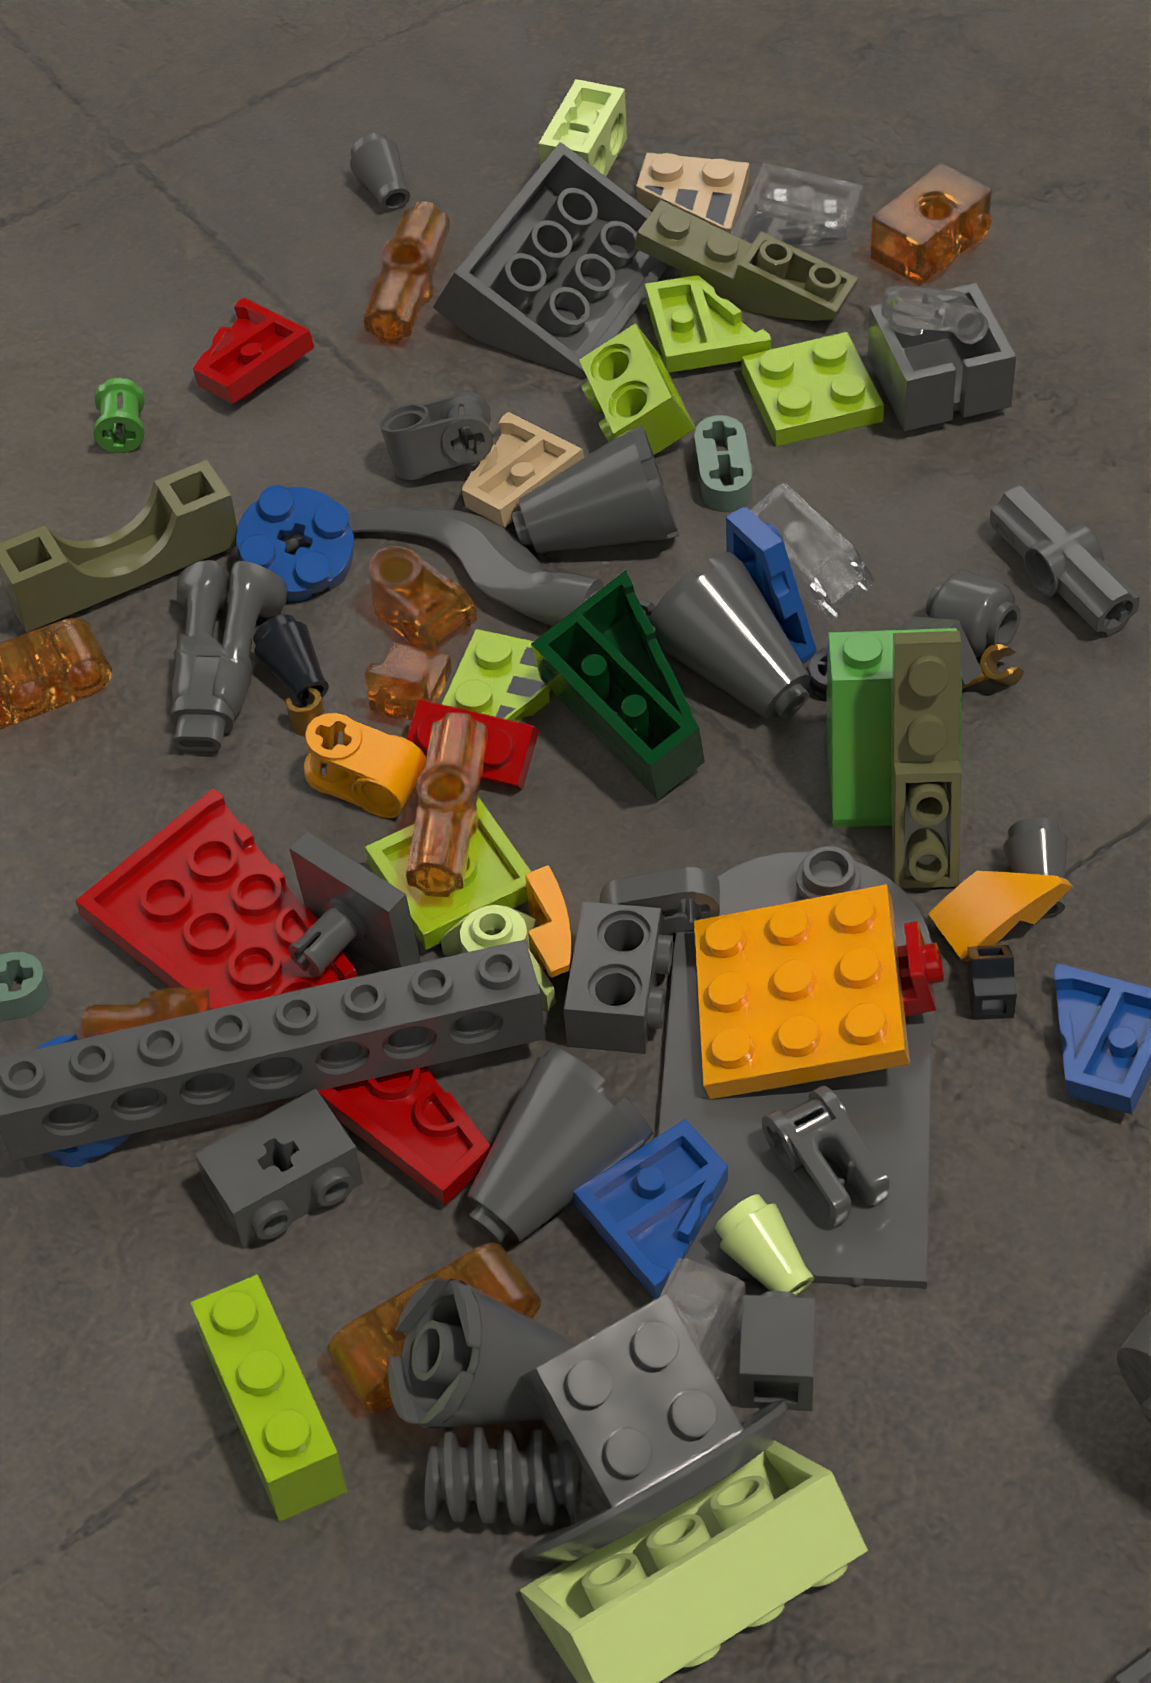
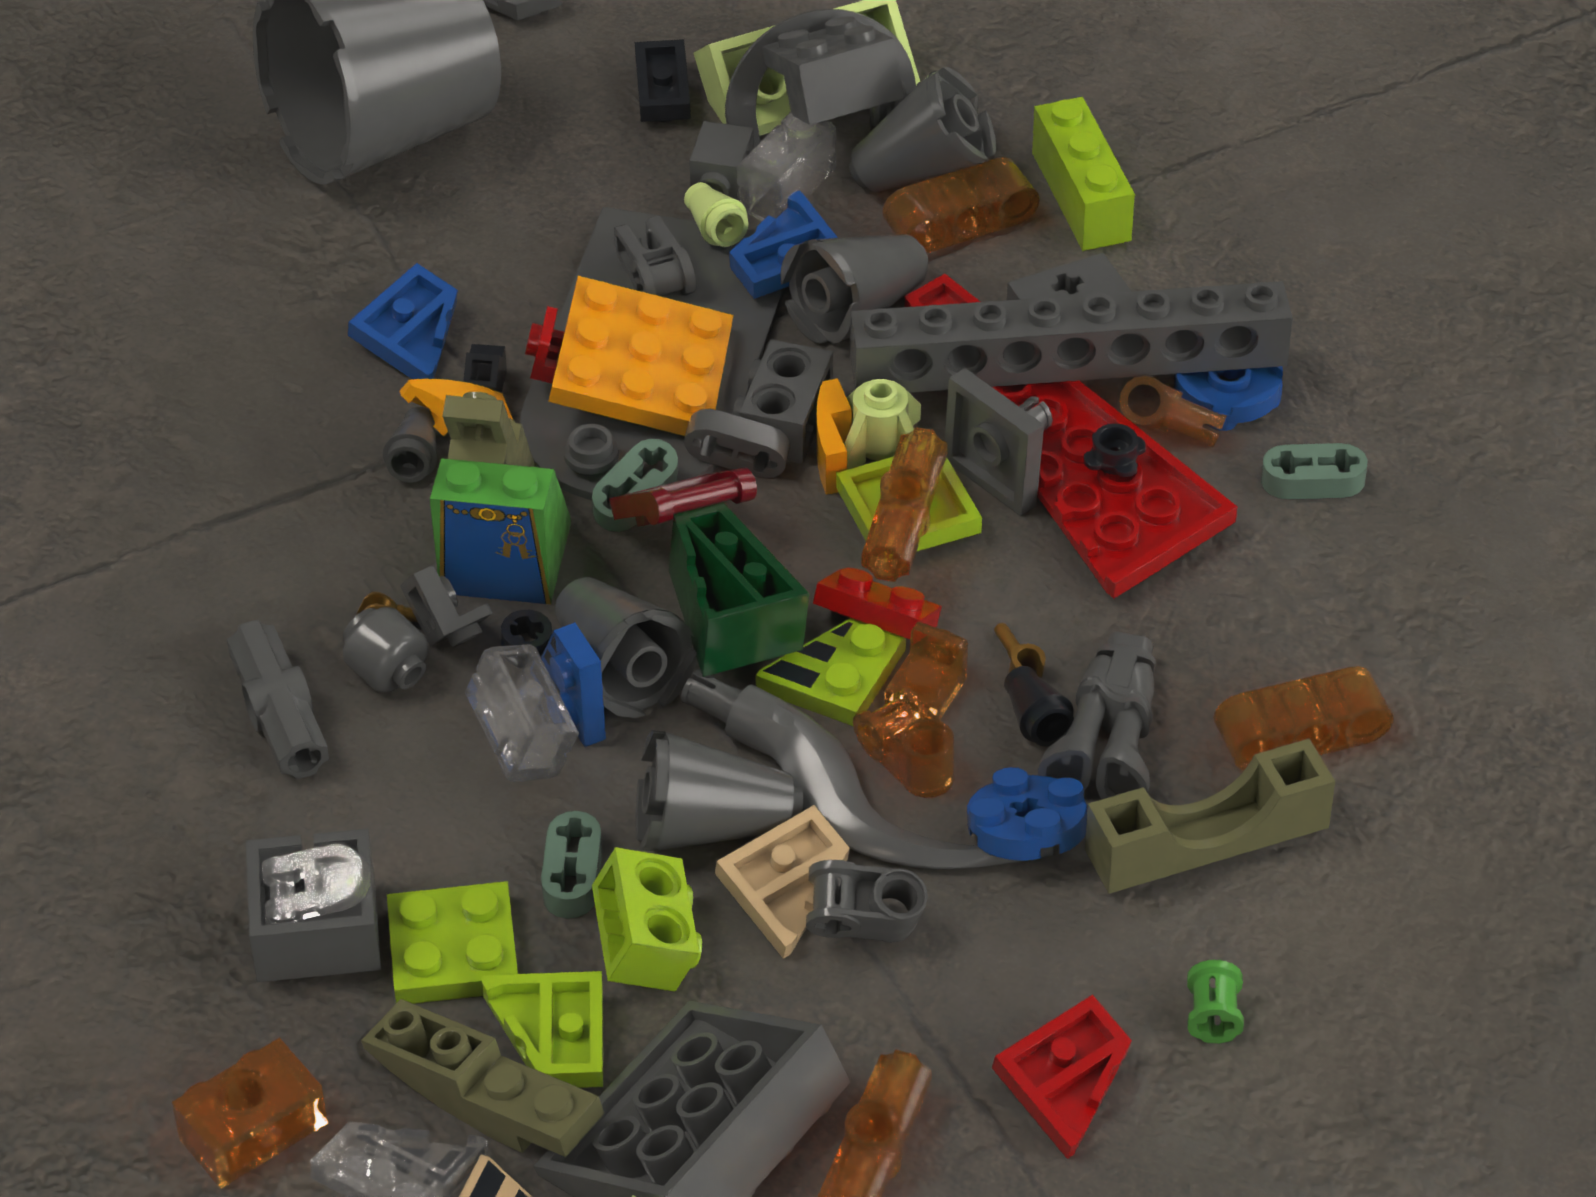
camera: 175 degrees left, 5 degrees down
light orange piece [304,713,427,818] -> none
none -> sand green beam [592,438,678,532]
none -> dark red plate [609,467,757,527]
none -> black plate [634,39,691,122]
none -> black plate [1084,424,1146,477]

